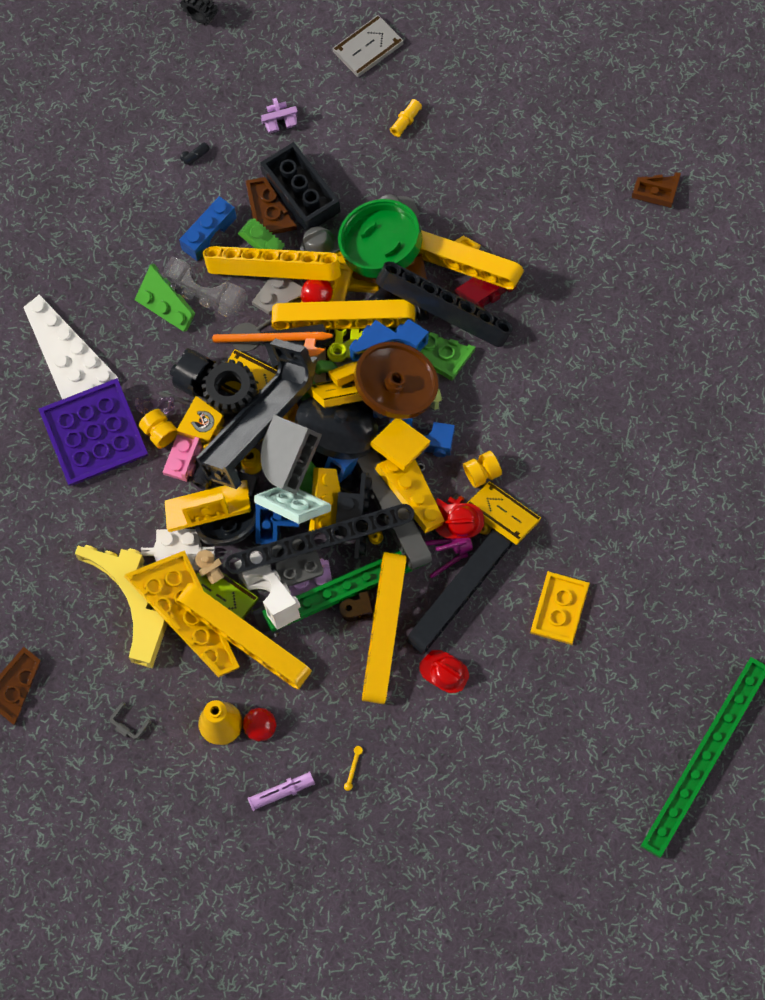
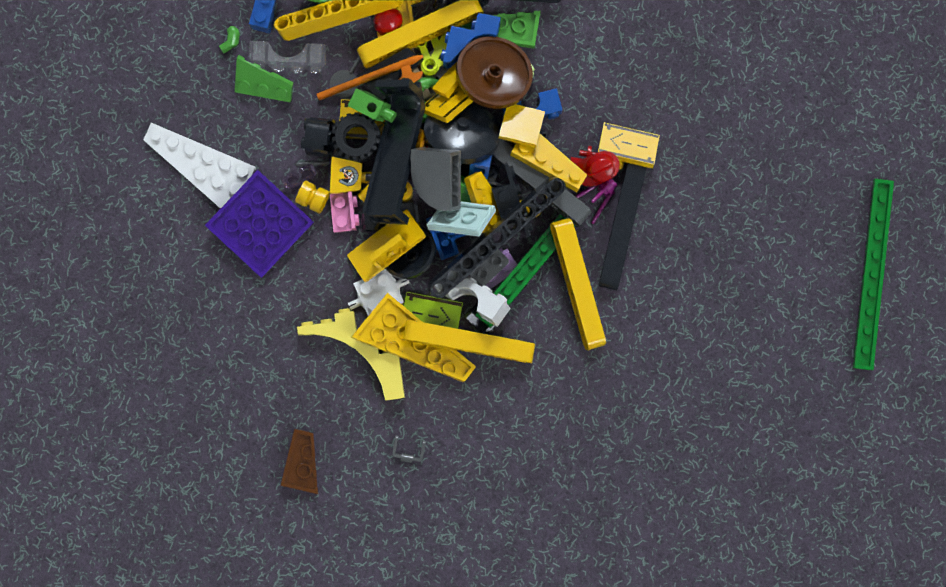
camera: 30 degrees left, 15 degrees up
tan hips [195,550,224,584] -> none
yellow cone [199,700,243,745] -> none
red hair [243,707,277,742] -> none
lavender pin [248,771,315,811] -> none
light grey wing [252,277,302,315] -> none
dark brown leg [340,591,374,622] -> none
yellow hinge [344,746,363,791] -> none
red piece [419,650,469,693] -> none
yellow wheel [463,451,502,488] -> none
yellow tile [530,571,590,645] -> none
none -> bright green arm [219,26,240,53]
none -> bright green torso [348,89,397,123]

